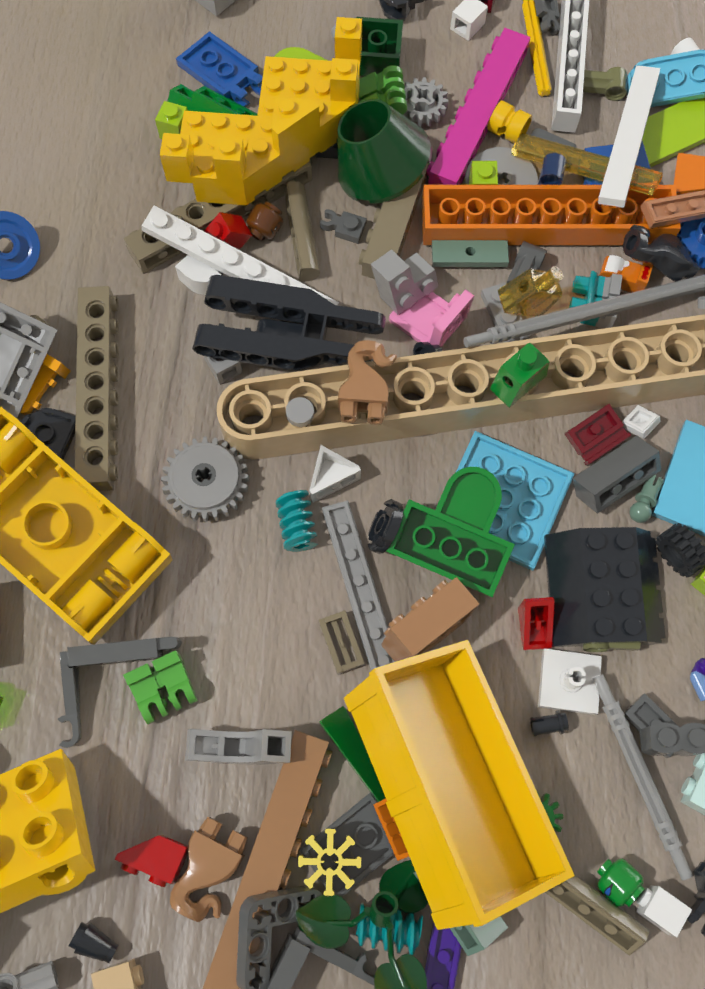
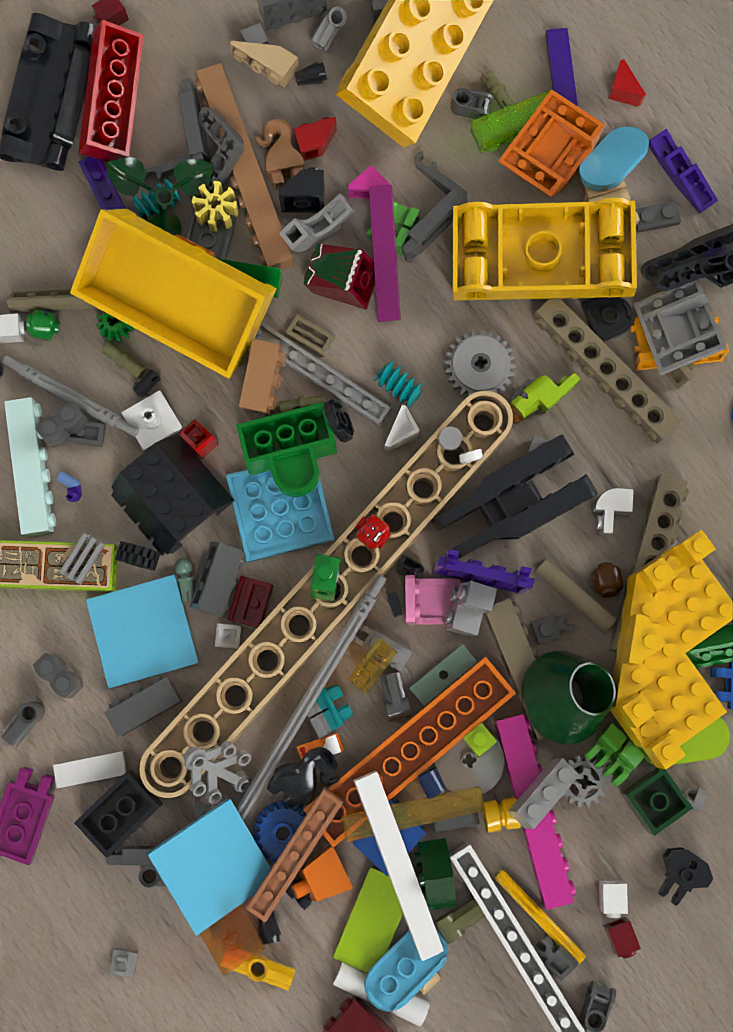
camera: 140 degrees right, 10 degrees up
white plate [142,205,339,305] -> none
red slope [204,212,252,250] -> none
medium nougat hips [338,340,397,425] -> none
none -> olive pin [102,341,146,379]
none -> black slope [279,167,325,213]
none -> olive pin [279,394,325,413]
none -> dark red slope [303,243,375,310]
none -> dark pink slope [348,165,389,199]
none -> red head [355,514,391,550]
none -> magenta tile [369,184,401,322]
none -> black tile [386,592,403,618]
none -> dark green brick [415,838,457,911]
none -> dark purple plate [432,549,535,594]
none -> white tile [459,449,483,464]
none -> light grey brick [508,758,579,829]
none -> lime plate [509,373,581,424]

